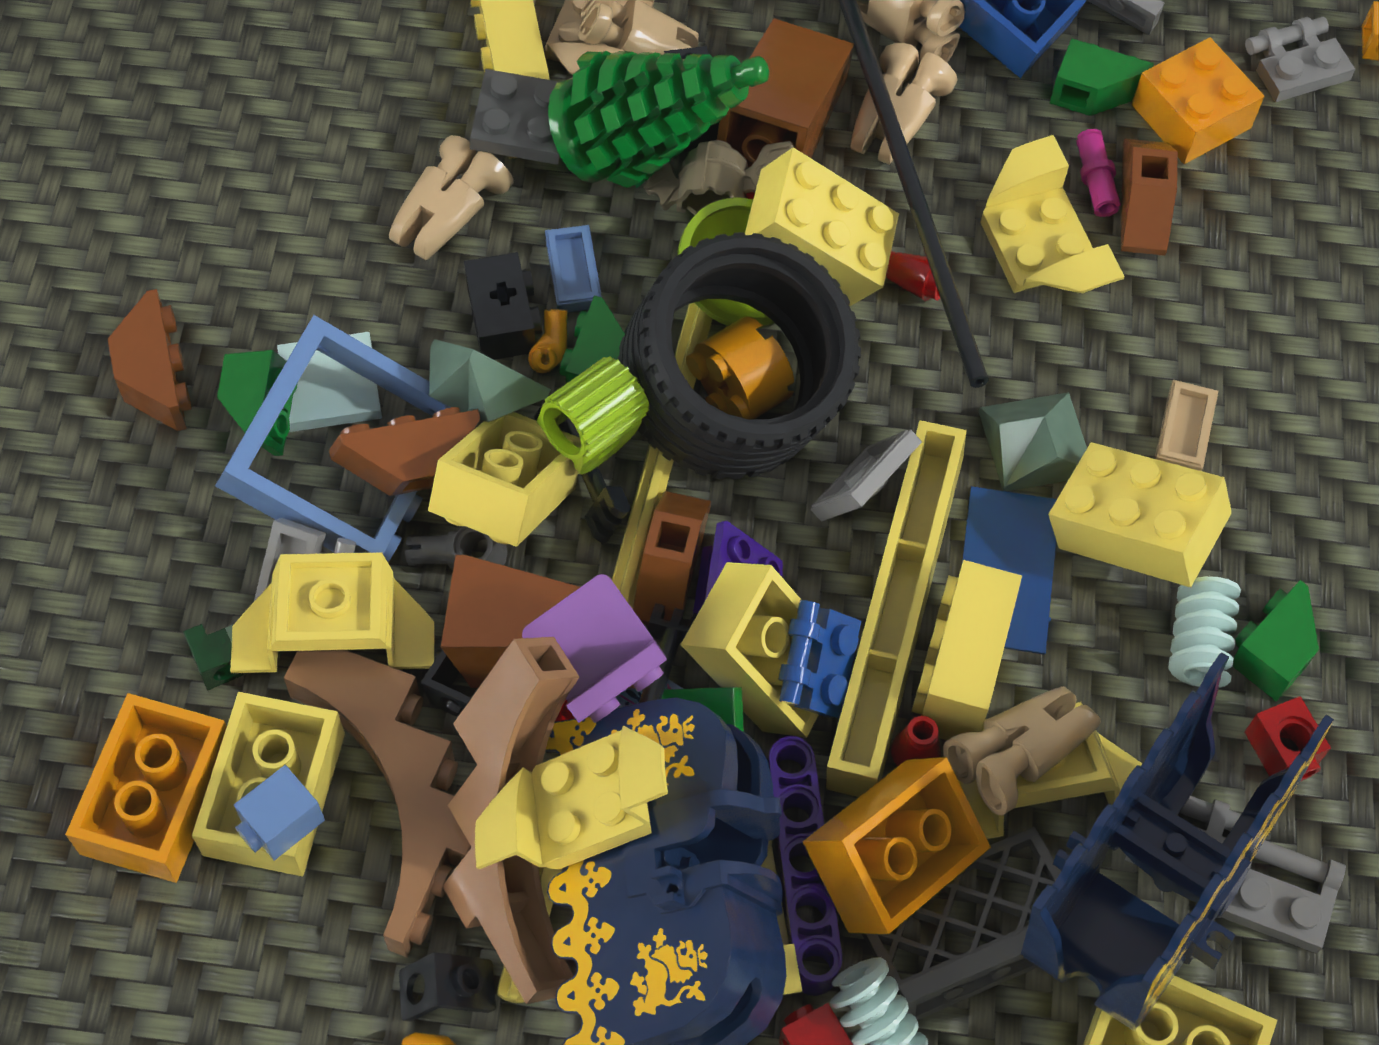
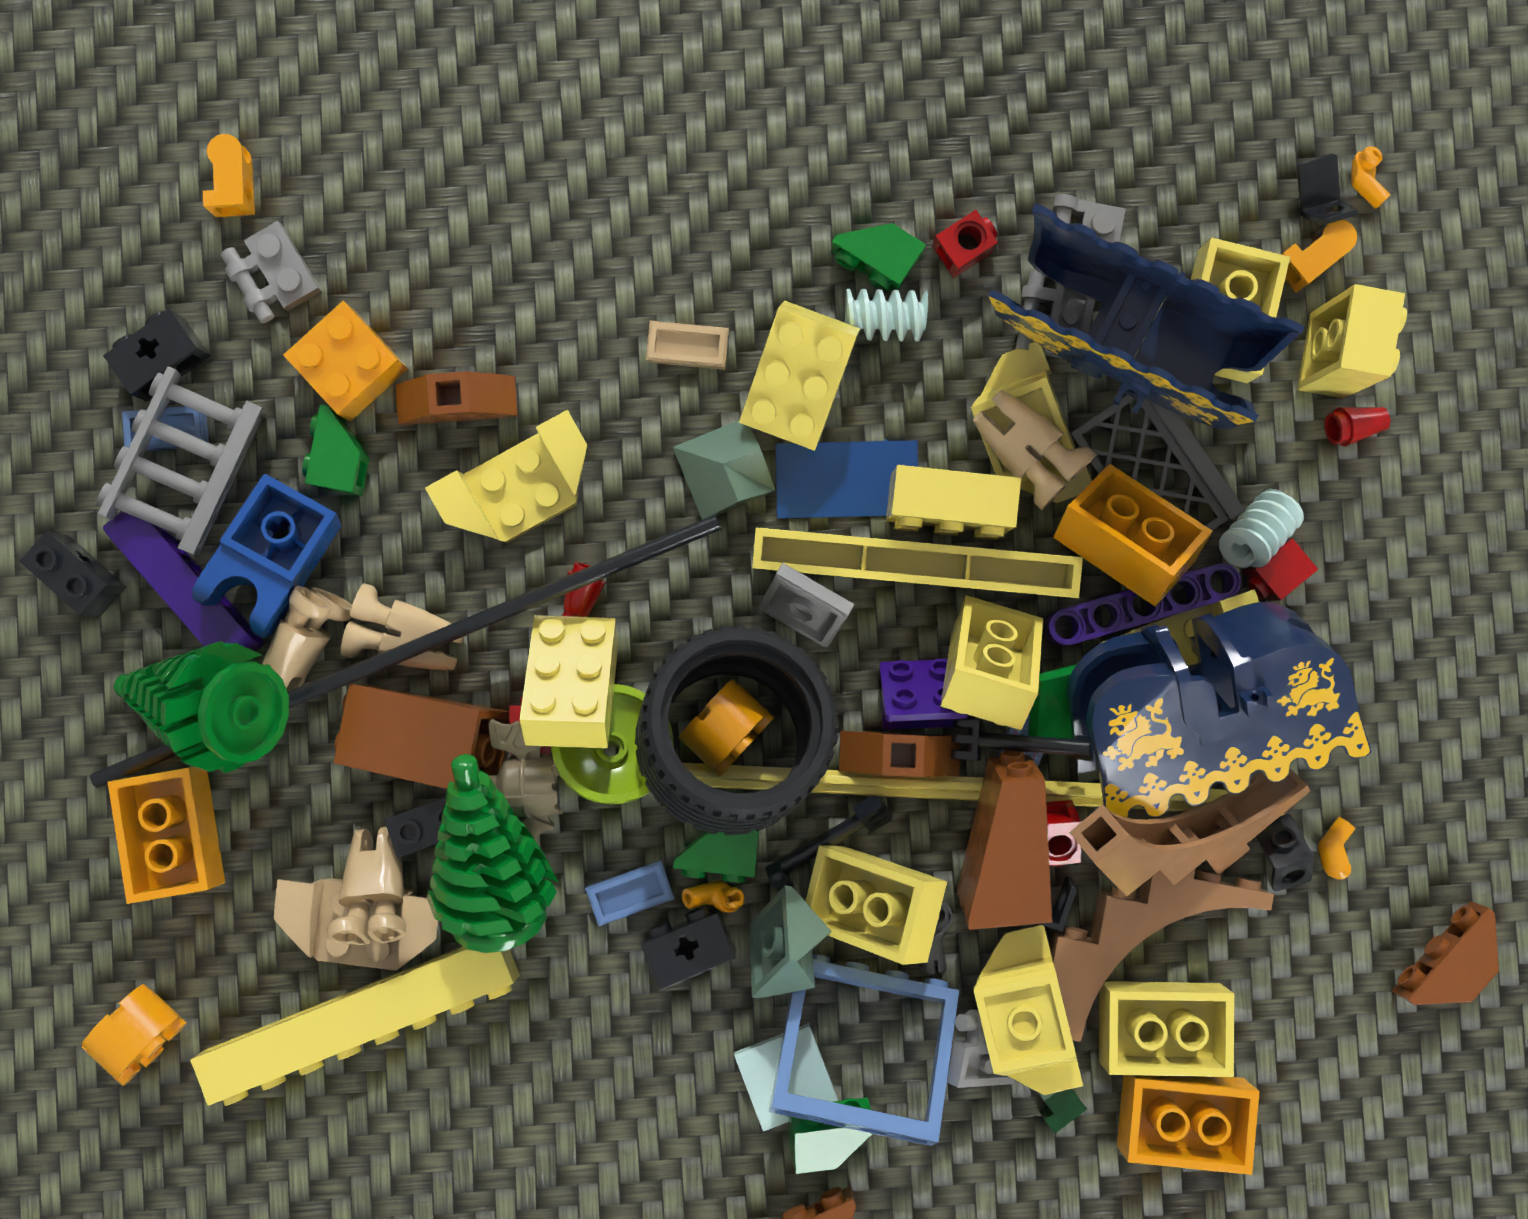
camera: 95 degrees left, 25 degrees up
medium blue brick [234,764,325,860] -> none
dark orange slope [329,407,480,496] -> none
tan piece [389,135,514,260] -> none
dark grey plate [470,69,560,165] -> none
light yellow piece [475,726,668,870] -> none
medium lavender bracket [522,574,667,723] -> none
lime piece [537,356,649,475] -> none
blue plate [778,600,862,719] -> none
red cone [891,716,941,766] -> none
dark pink pin [1076,129,1121,217] -> none

